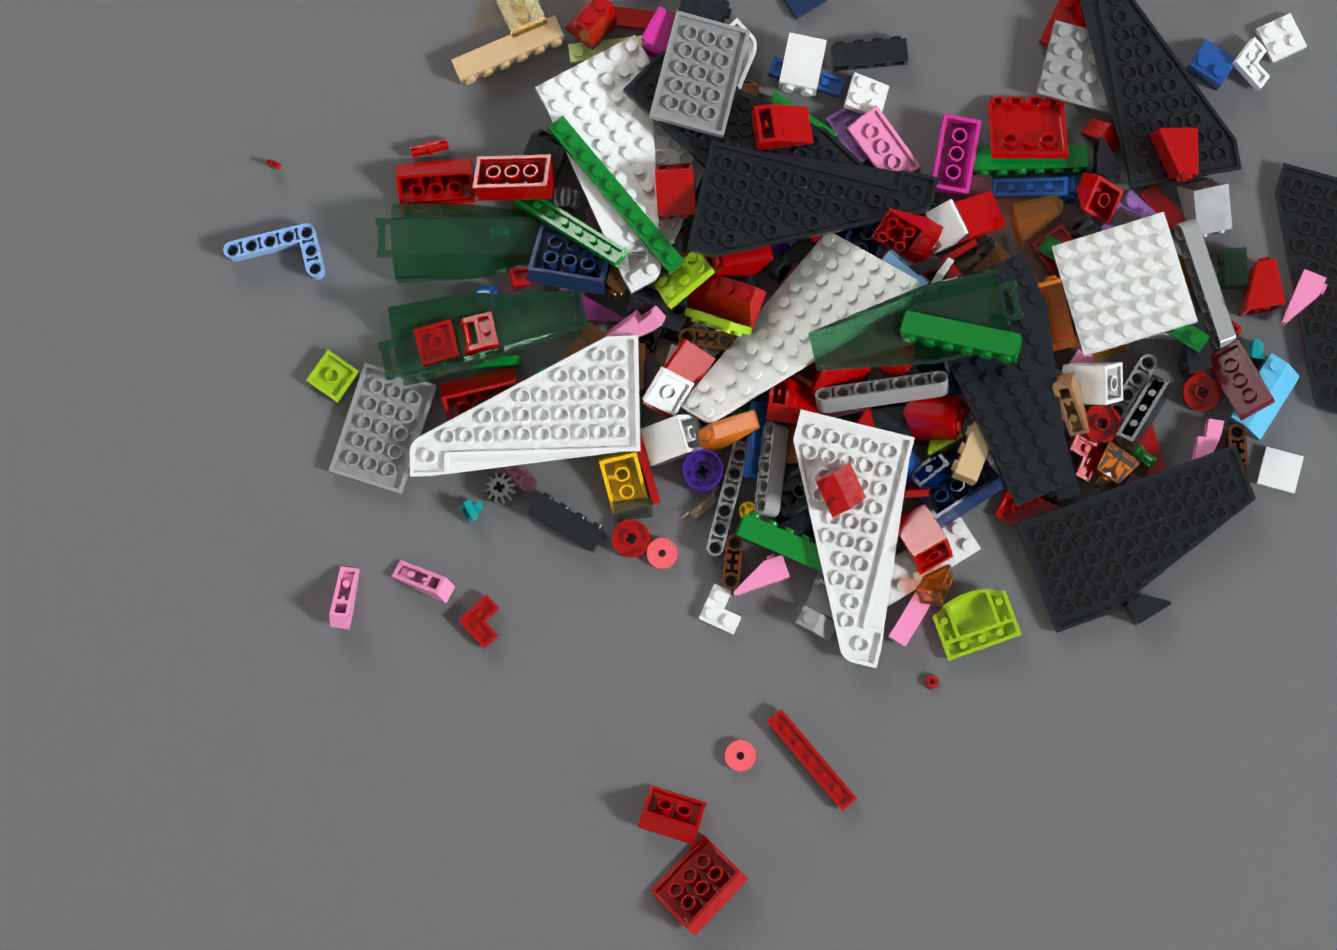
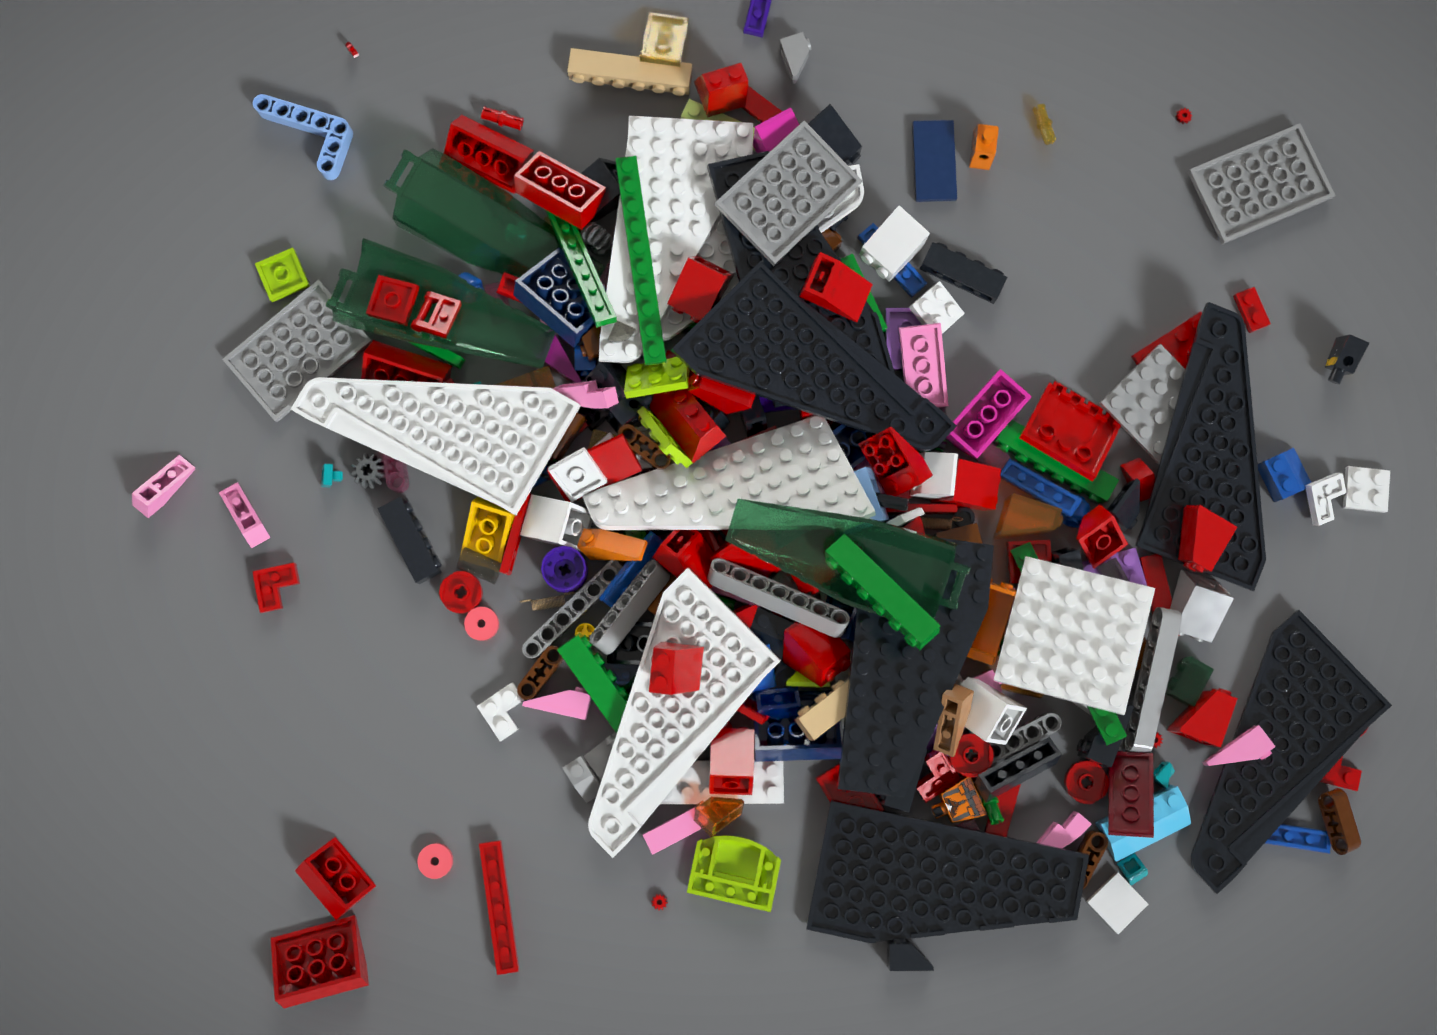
camera: 25 degrees right, 0 degrees up
none -> blue brick [575,346,597,378]
none -> teal slope [1117,852,1148,885]

